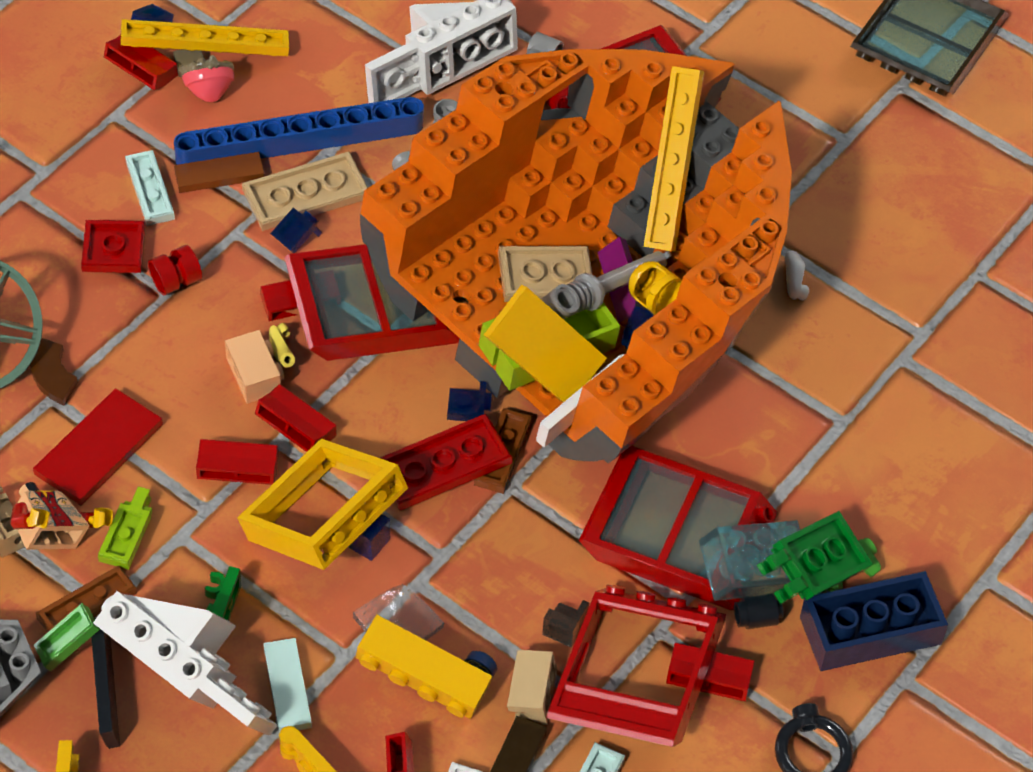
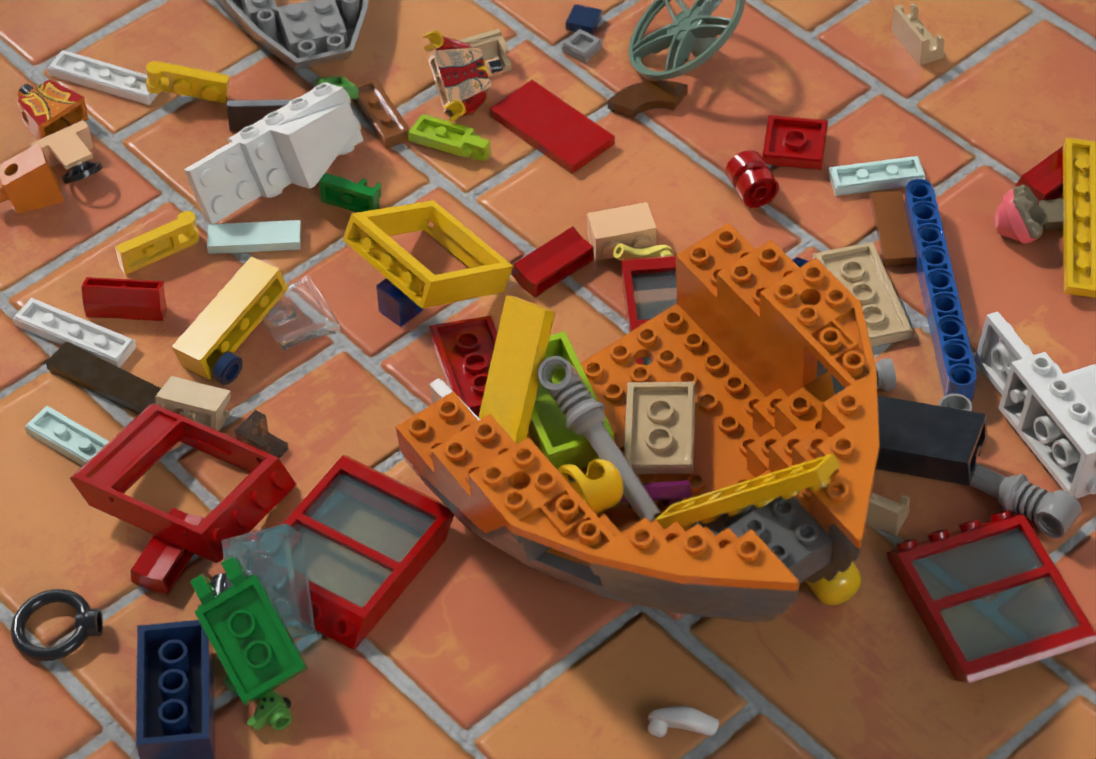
camera: 105 degrees right, 5 degrees down
red piece [196,439,279,485] -> none

